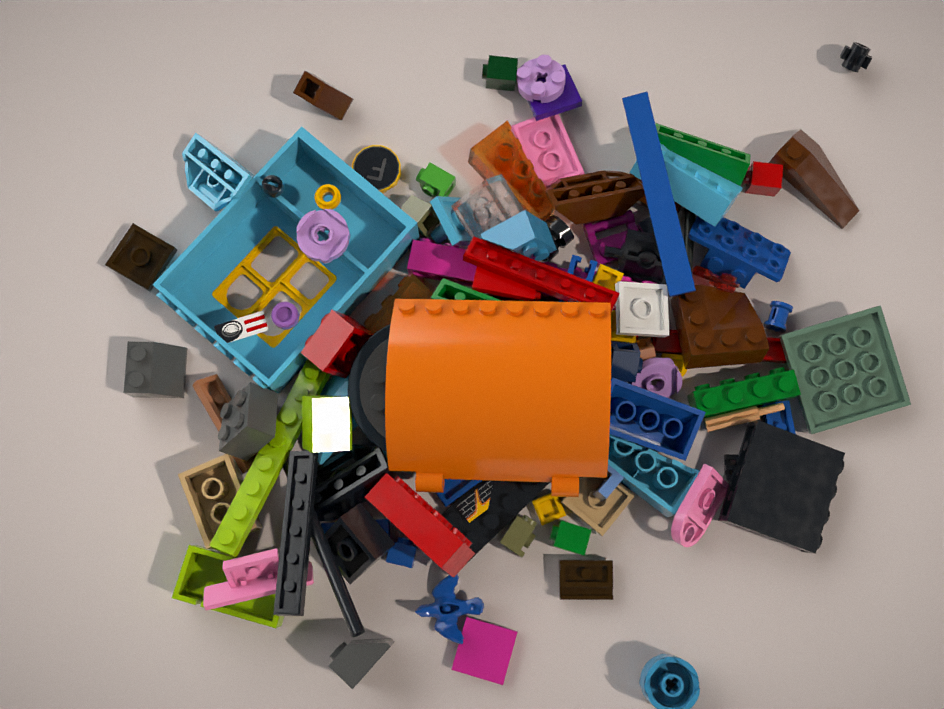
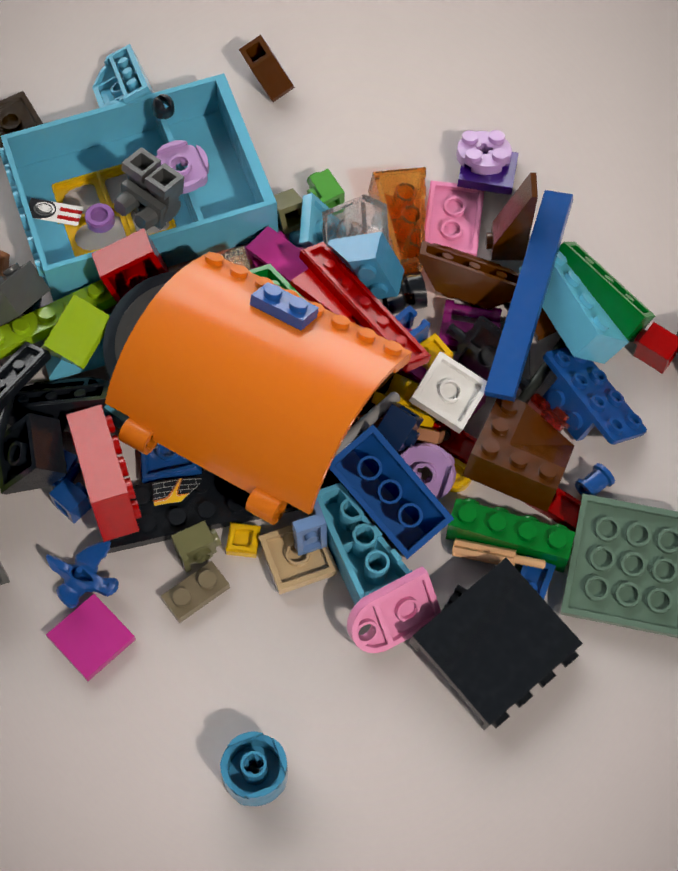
camera: 30 degrees right, 15 degrees down
yellow plate [314,184,341,210] -> none
black tile [352,145,401,194] -> none
dark green brick [482,55,518,92] -> none
green brick [549,520,592,556] -> none
dark brown plate [559,560,613,600] -> none
none -> dark grey hips [114,147,184,230]
none -> dark tan plate [161,561,230,624]
none -> blue plate [250,282,319,331]
none -> reddish brown wedge [485,173,538,261]

